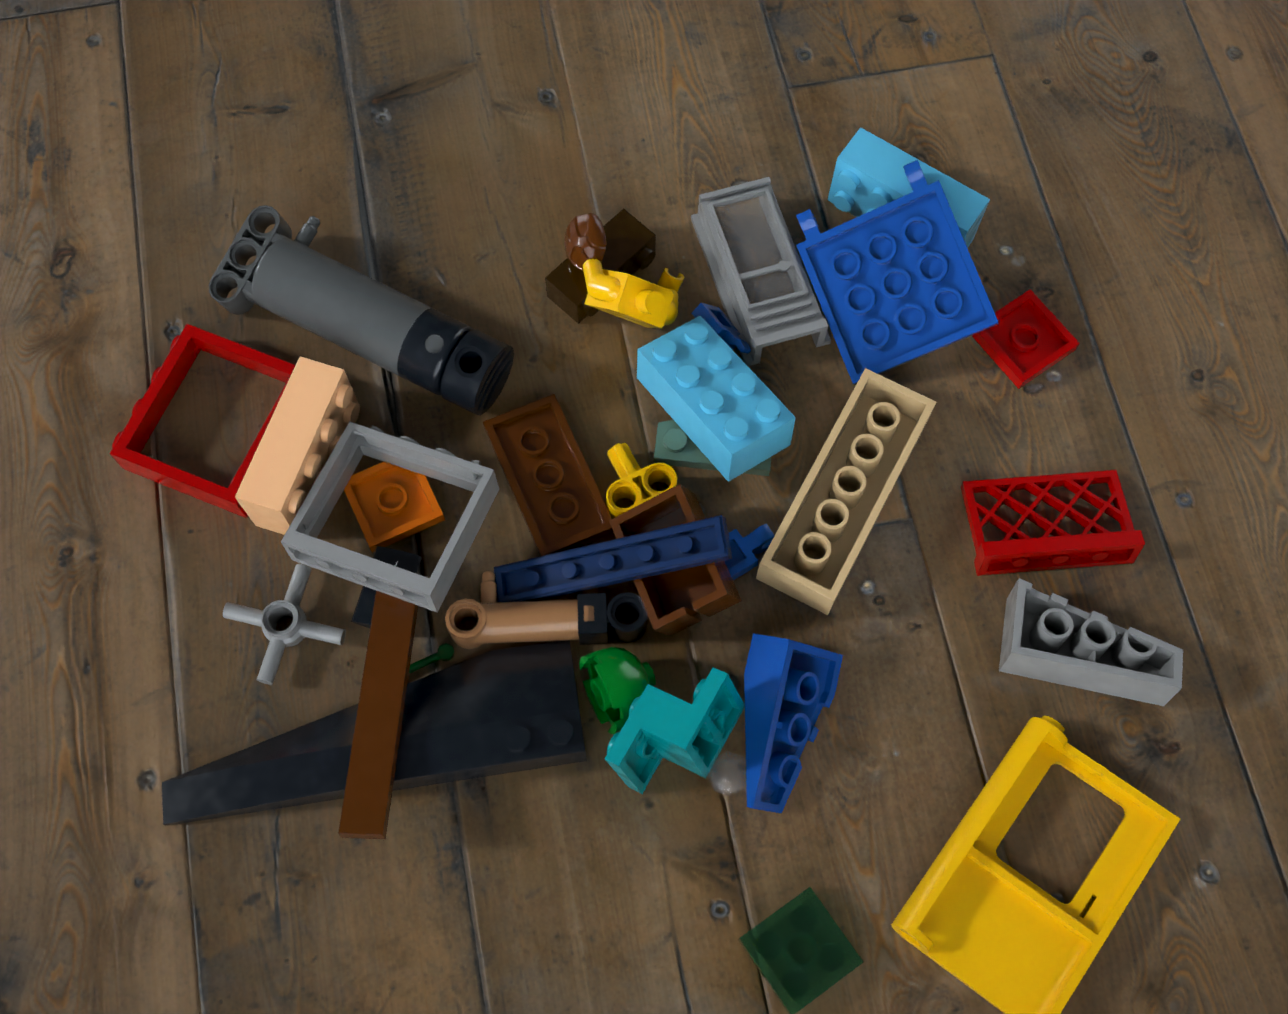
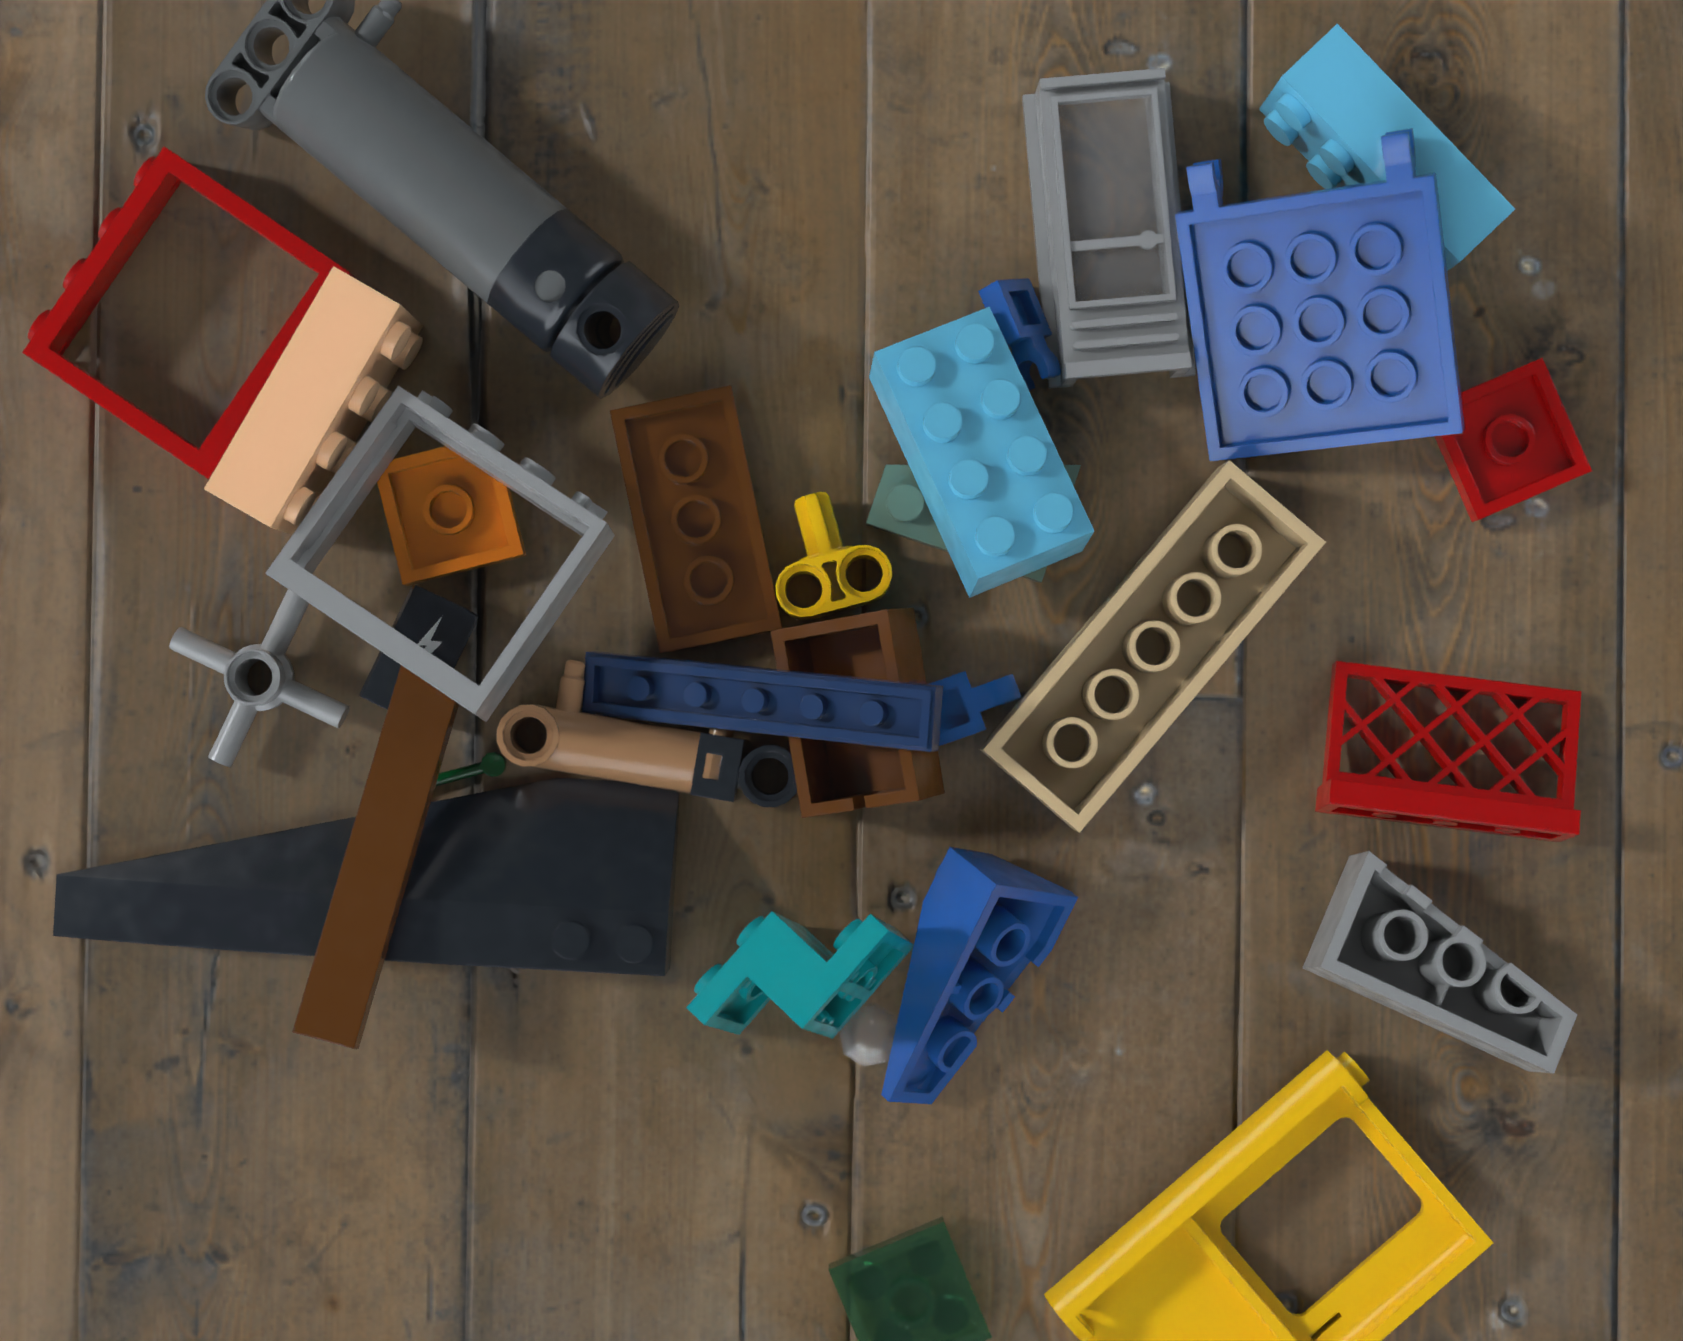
camera: 10 degrees right, 20 degrees up
dark brown brick [545,208,656,324] -> none
yellow torso [565,213,684,329] -> none
green cylinder [579,647,656,734] -> none

